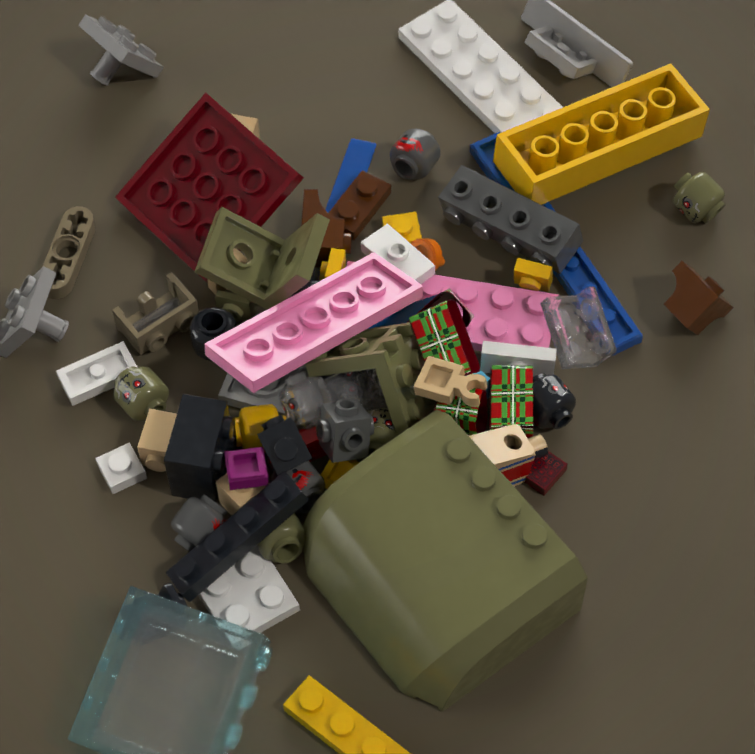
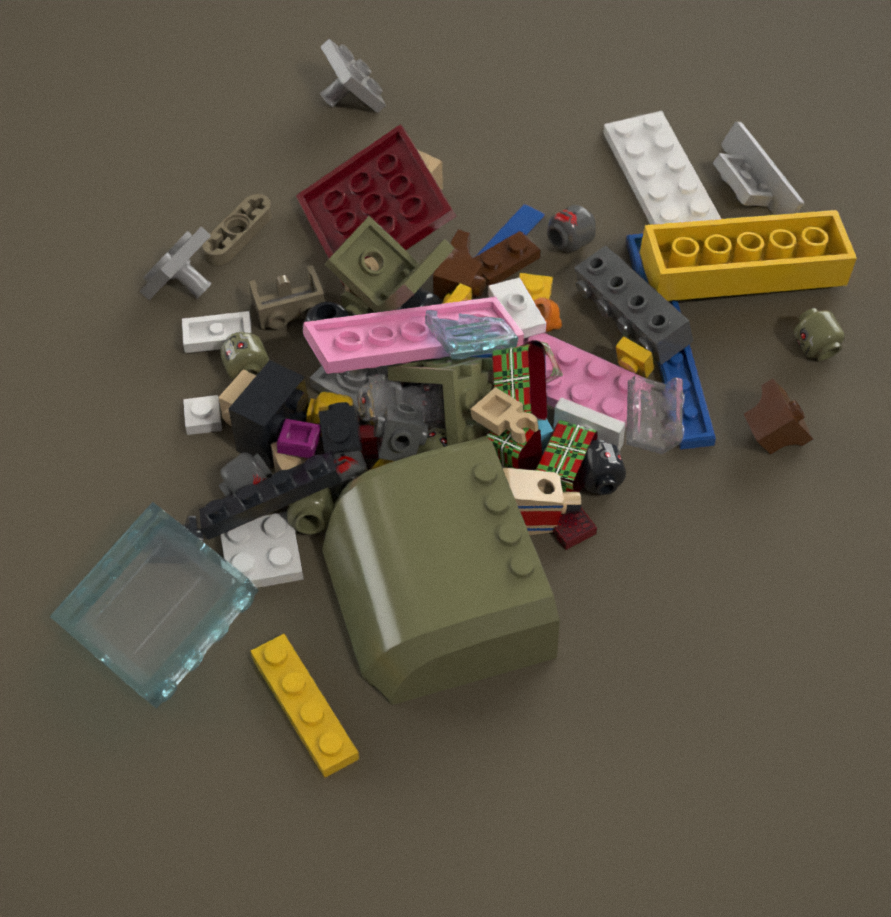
camera: 20 degrees right, 5 degrees down
none -> clear light blue wing [425,310,518,359]

